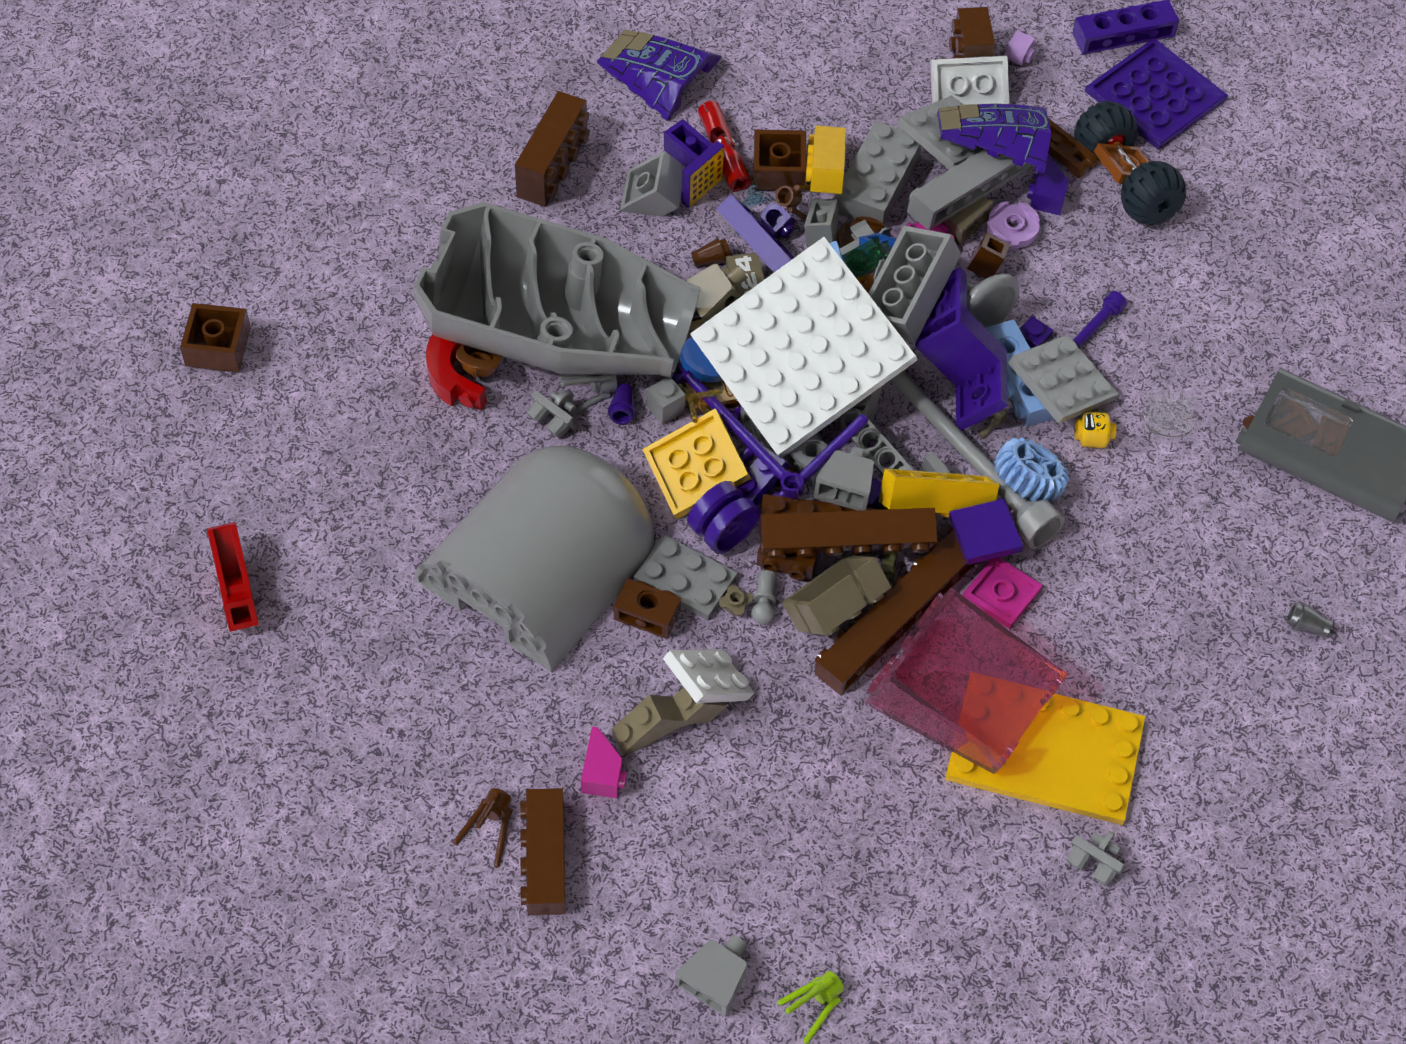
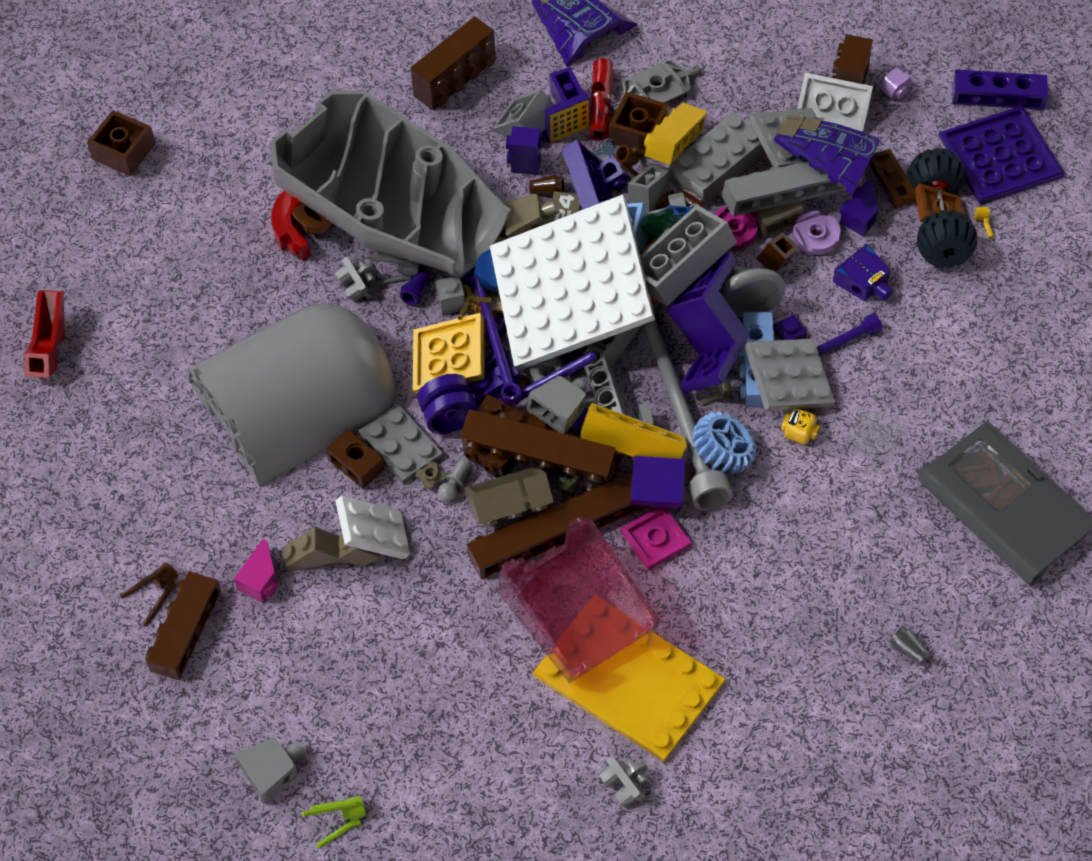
camera: 25 degrees right, 0 degrees up
none -> dark purple brick [506,126,541,175]
none -> light grey plate [611,60,701,114]
none -> dark purple torso [833,244,893,301]
none -> yellow hand [974,207,994,238]

